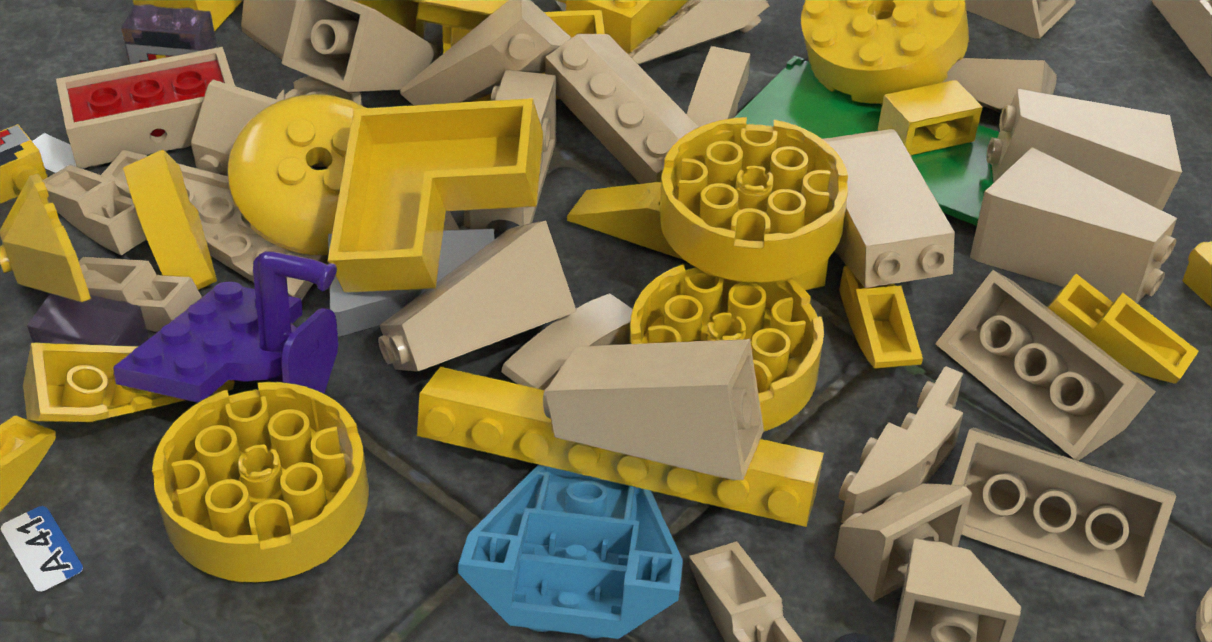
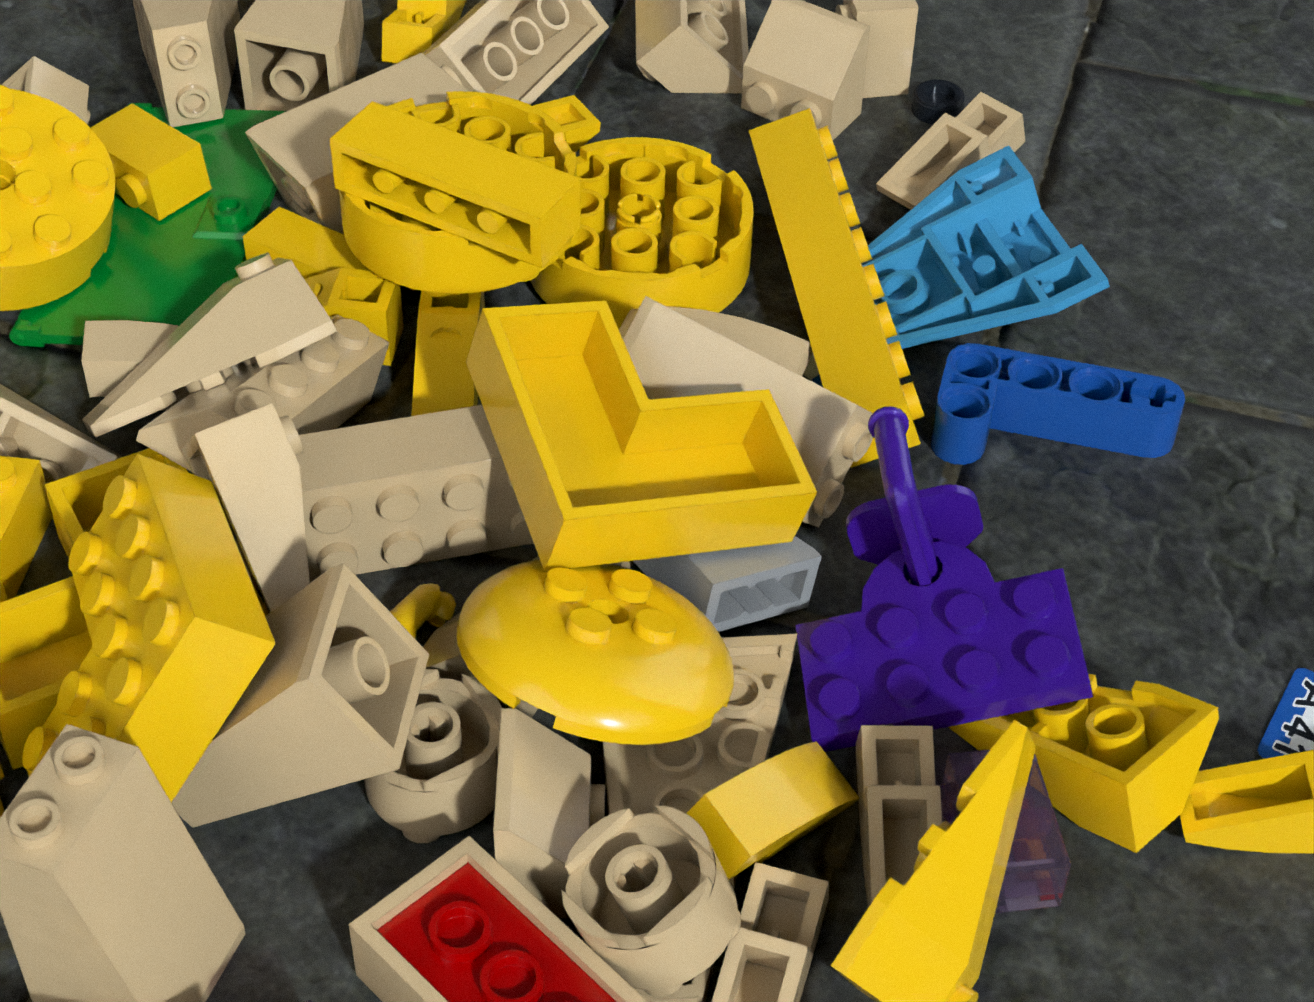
camera: 115 degrees left, 0 degrees up
yellow brick [152,382,369,582] -> none
tan slope [543,339,764,480] -> none
tan slope [839,366,963,523] -> none
none -> tan wedge [82,253,337,437]
none -> yellow brick [329,101,581,268]
none -> tan brick [562,805,741,997]
none -> blue beam [931,343,1185,465]

